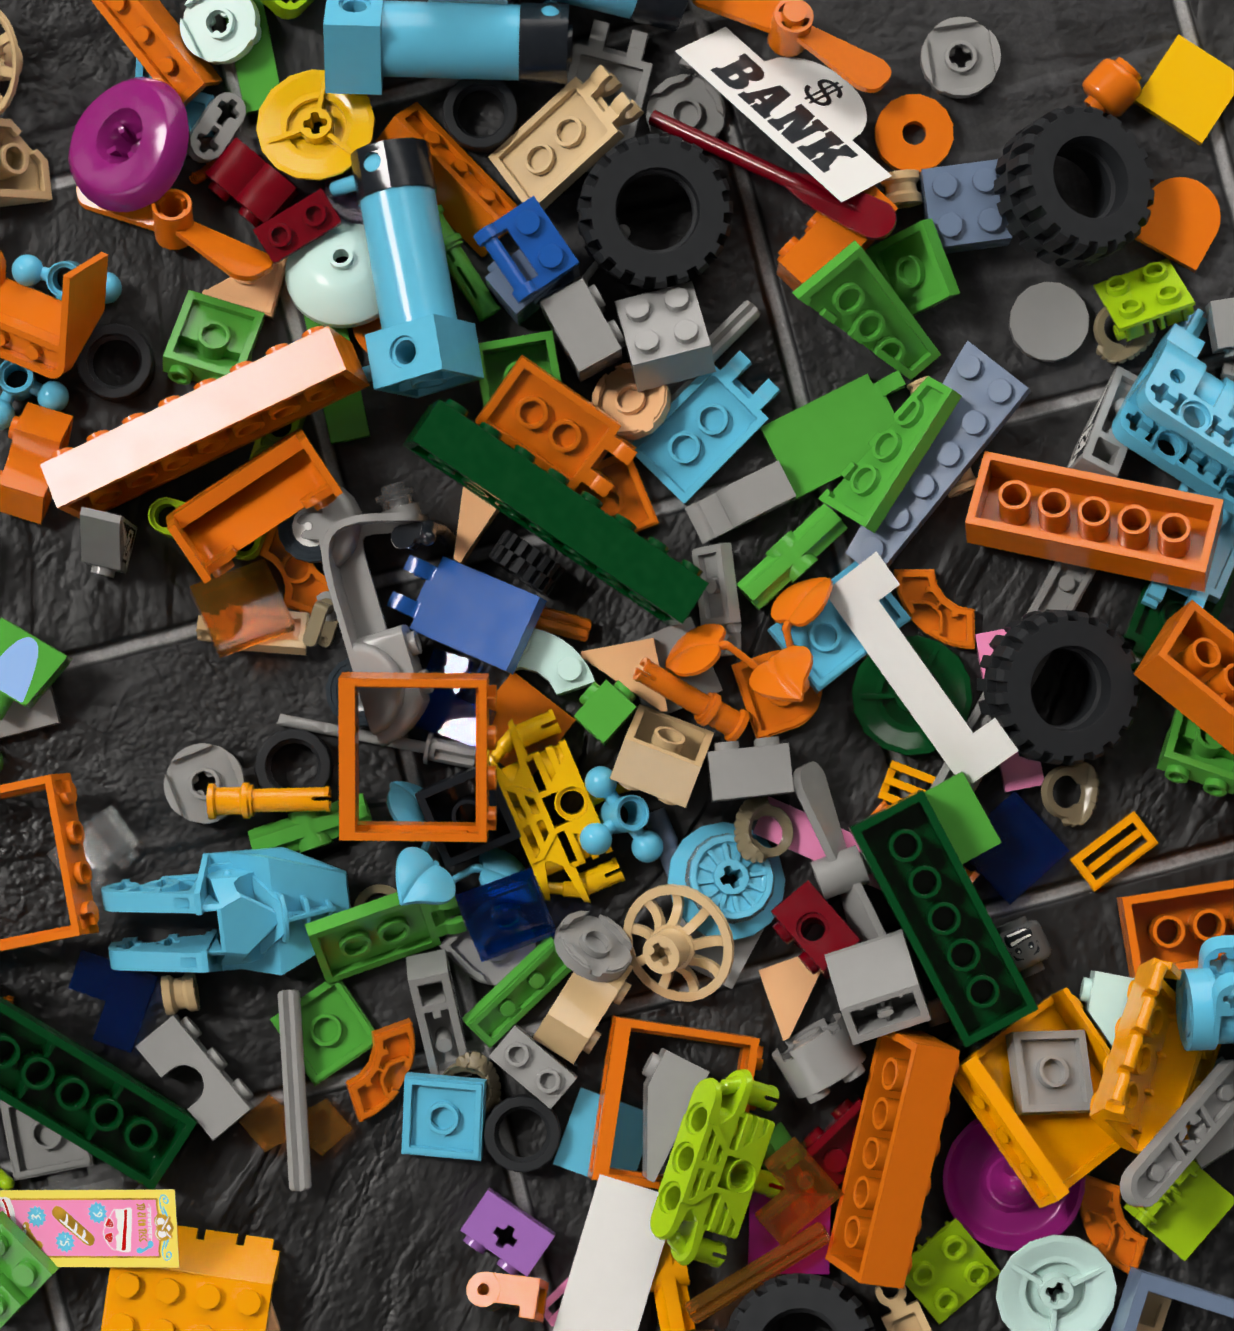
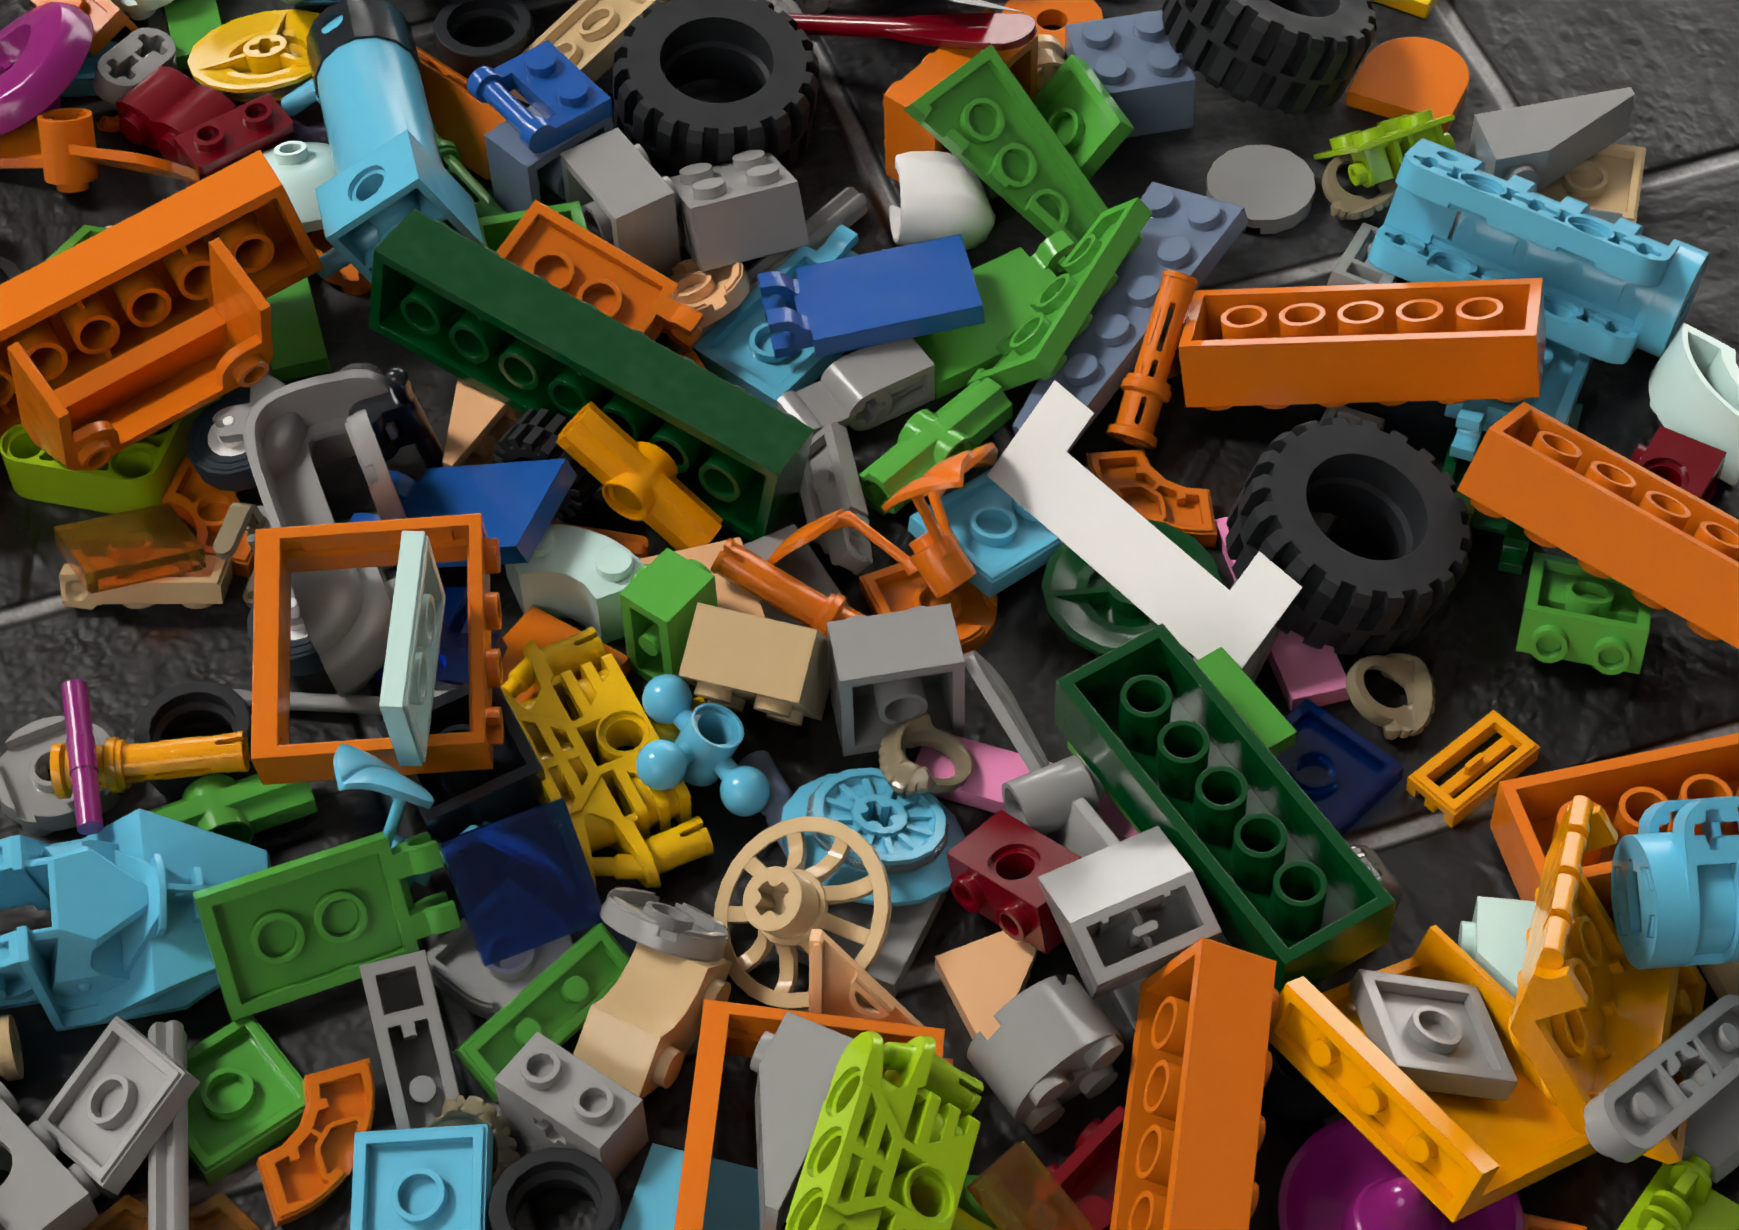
camera: 10 degrees left, 35 degrees down
none -> light grey tile [37,1016,200,1196]
none -> magenta piece [61,679,104,835]
none -> light grey tile [344,409,407,520]
none -> light aqua tile [379,531,446,766]
none -> light orange piece [556,402,723,551]
none -> blue tile [757,234,985,359]
none -> light nougat tile [809,929,924,1026]
none -> white piece [889,151,996,250]
none -> orange pin [1106,270,1198,449]

